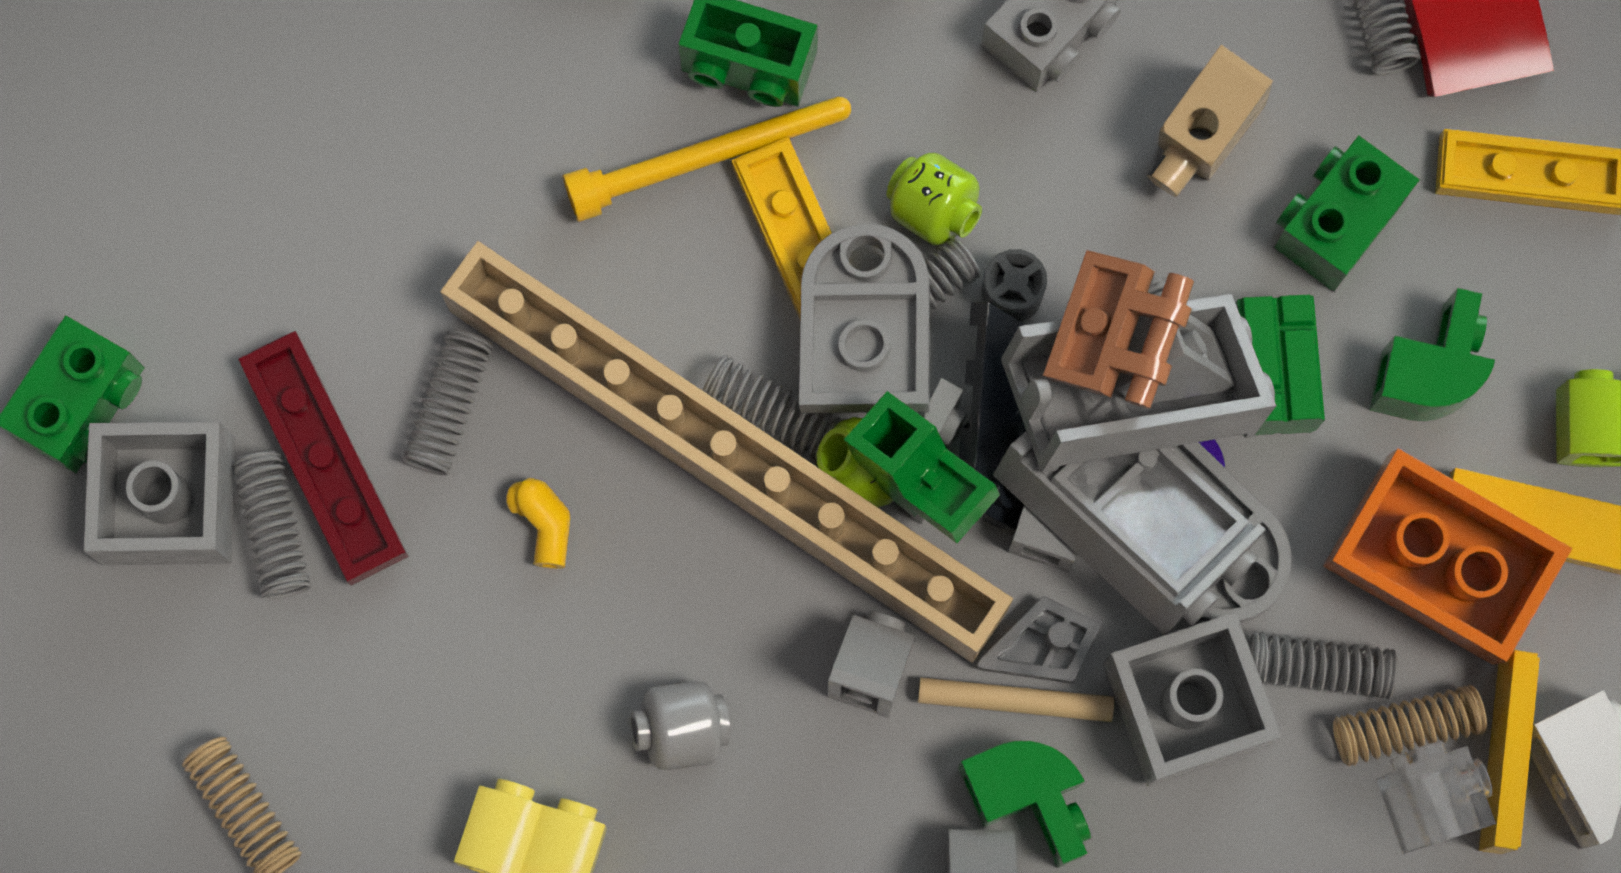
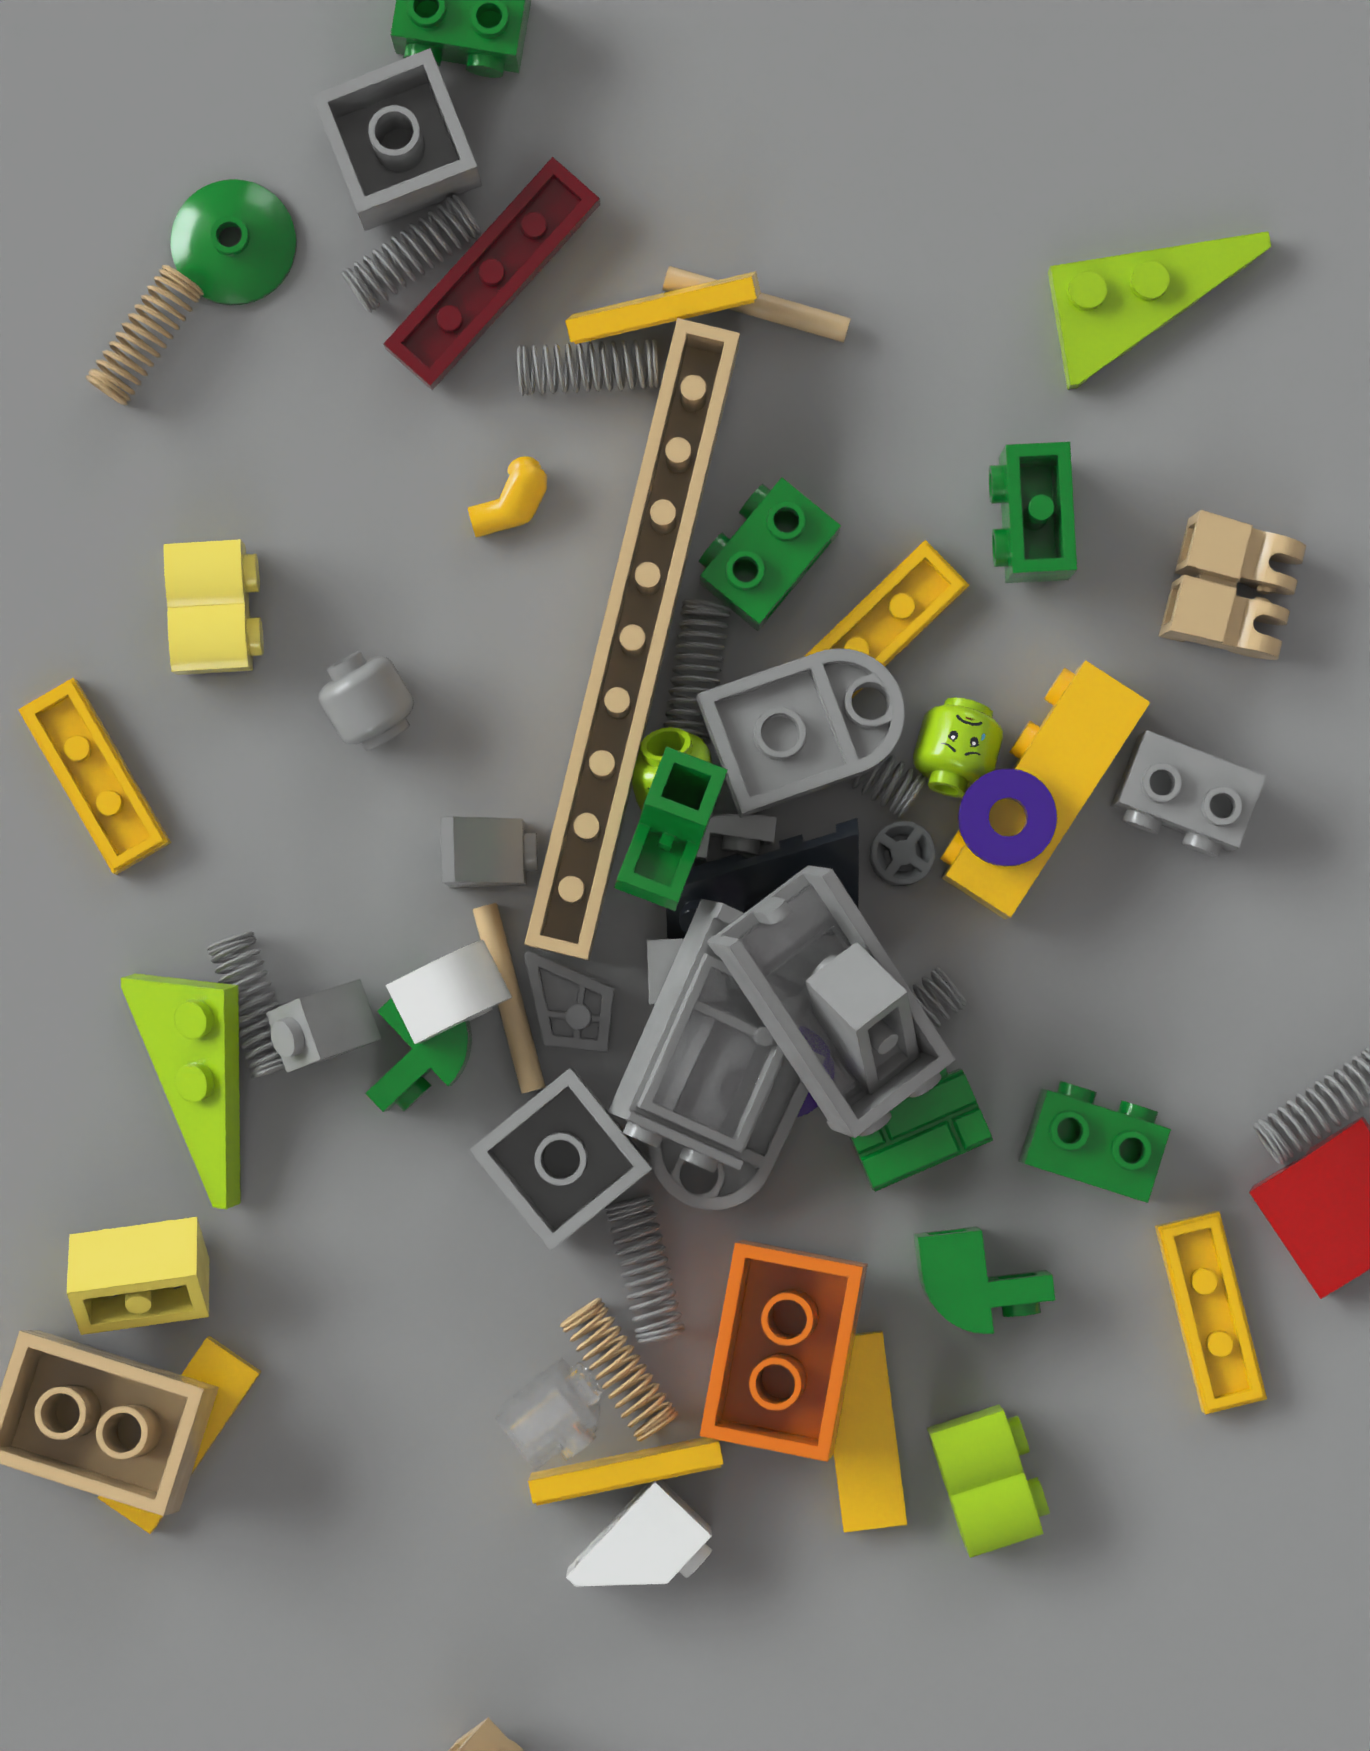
camera: 70 degrees right, 10 degrees up
yellow piece [562,96,851,222] -> none
nougat plate [1043,250,1194,409] -> none
tan torso [1147,45,1273,197] -> none
none -> green dish [170,179,297,305]
none -> white brick [386,940,512,1044]
none -> yellow tile [565,271,761,344]
none -> tan bar [662,266,851,343]
none -> green brick [698,477,841,631]
none -> yellow brick [940,660,1150,919]
none -> dark purple piece [958,769,1057,866]

